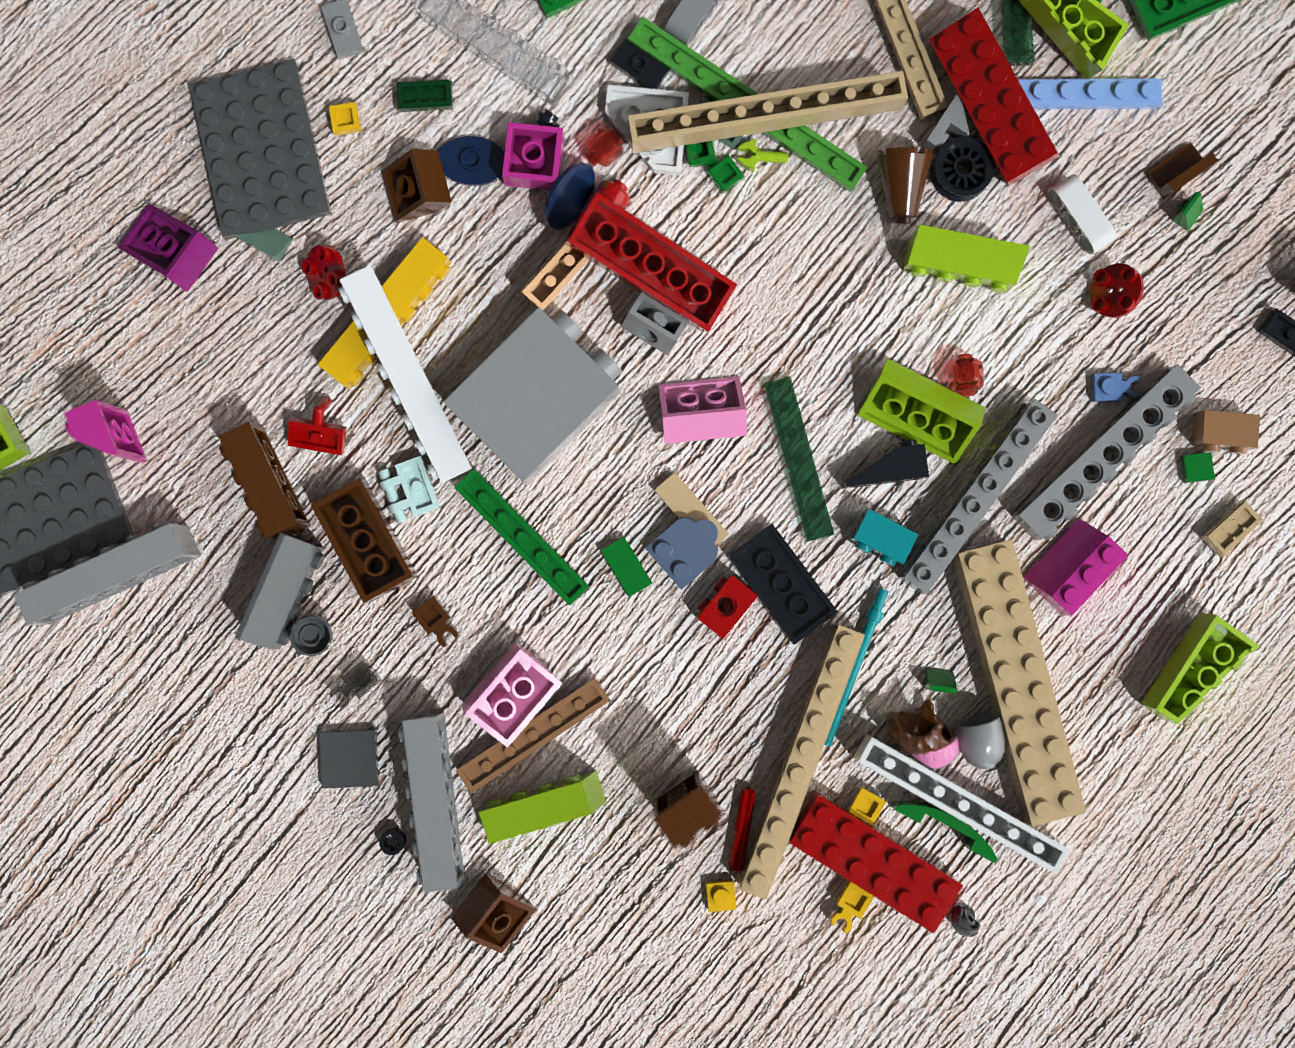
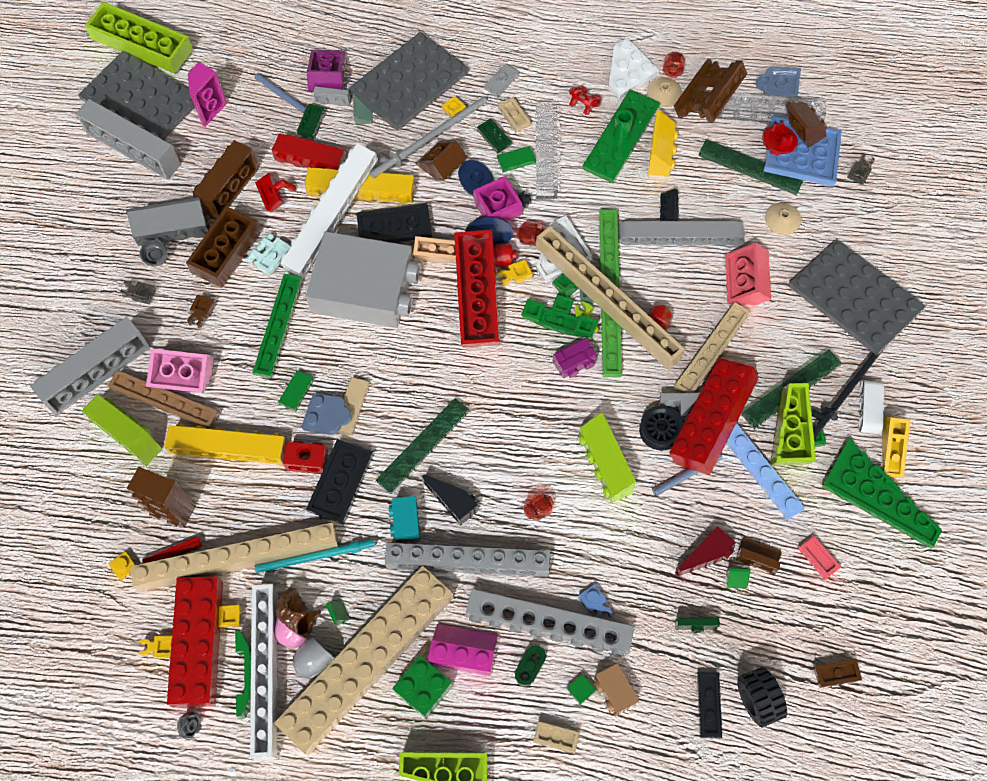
camera: 60 degrees right, 20 degrees down
red plate [301,244,346,300] -> none
dark grey tile [319,729,379,789] -> none
black bush [379,828,406,855] -> none
reddish brown slope [451,873,536,953] -> none
black plate [610,39,670,89] -> none
light grey brick [621,292,688,356] -> none
bright pink slope [658,376,747,444] -> none
lime slope [858,358,986,464] -> none
reddish brown cone [877,147,933,224] -> none
white beam [1048,174,1116,255] -> none
red plate [1089,263,1144,318] -> none
none -> yellow brick [164,424,287,465]
none -> sand blue bar [255,73,307,114]
none -> red brick [272,133,347,170]
none -> dark green plate [297,103,326,138]
none -> light grey plate [314,86,351,106]
none -> black plate [356,203,432,243]
none -> light grey piece [369,97,487,178]
none -> green brick [392,655,453,720]
none -> green tile [497,146,536,173]
none -> tan plate [498,97,531,133]
none -> yellow plate [498,259,533,286]
none -> dark green plate [515,645,546,687]
none -> green slope [521,299,598,338]
none -> magenta brick [552,338,597,379]
none -> red head [648,305,673,331]
none -> sand blue bar [652,455,723,496]
none -> dark red slope [675,526,736,576]
none -> dark green plate [675,617,720,633]
none -> coral tile [798,535,842,580]

